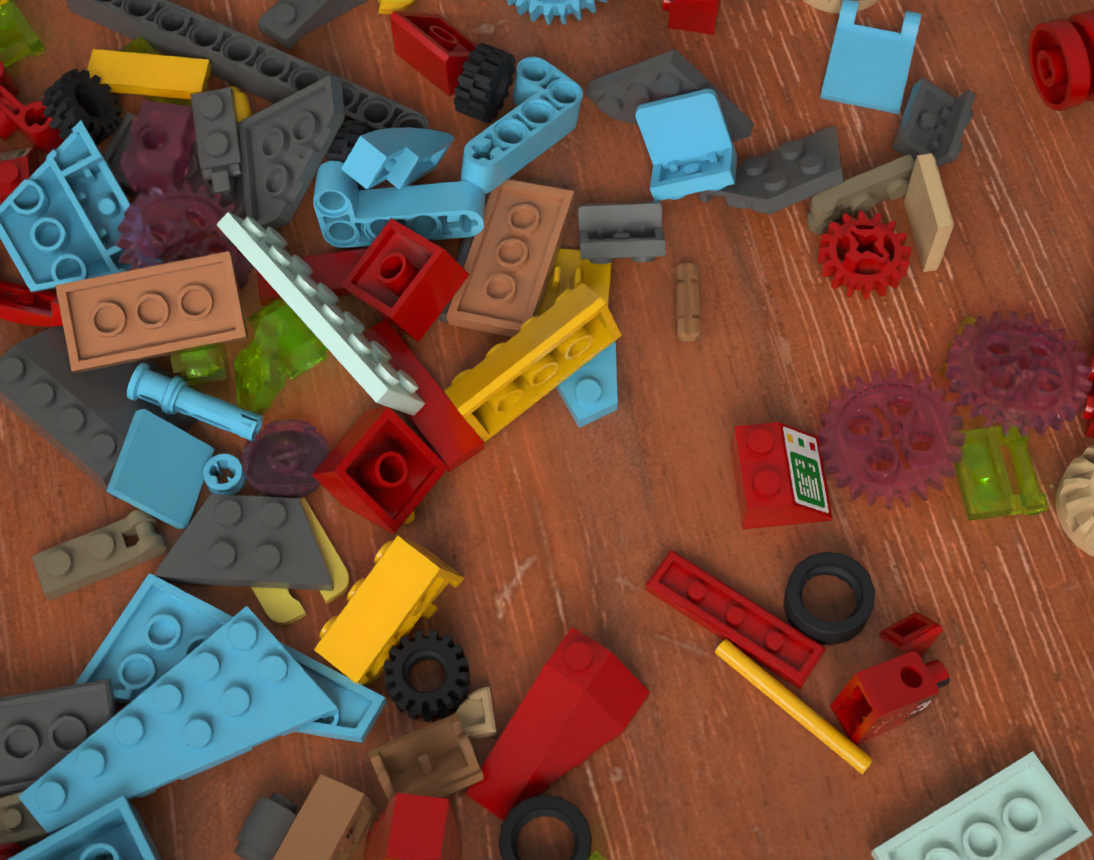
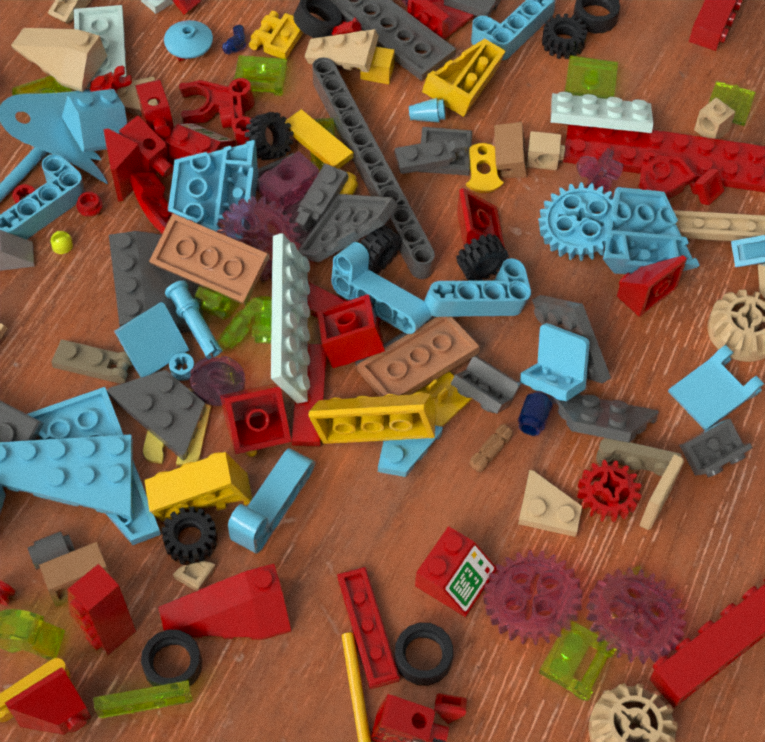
camera: 35 degrees right, 5 degrees down
medium azure slope [341,127,455,190] -> none
medium nougat hinge [368,713,484,803] -> none
none -> medium azure beam [228,448,315,554]
none -> clear blue brick [518,392,553,436]
none -> tan wing [518,470,582,537]

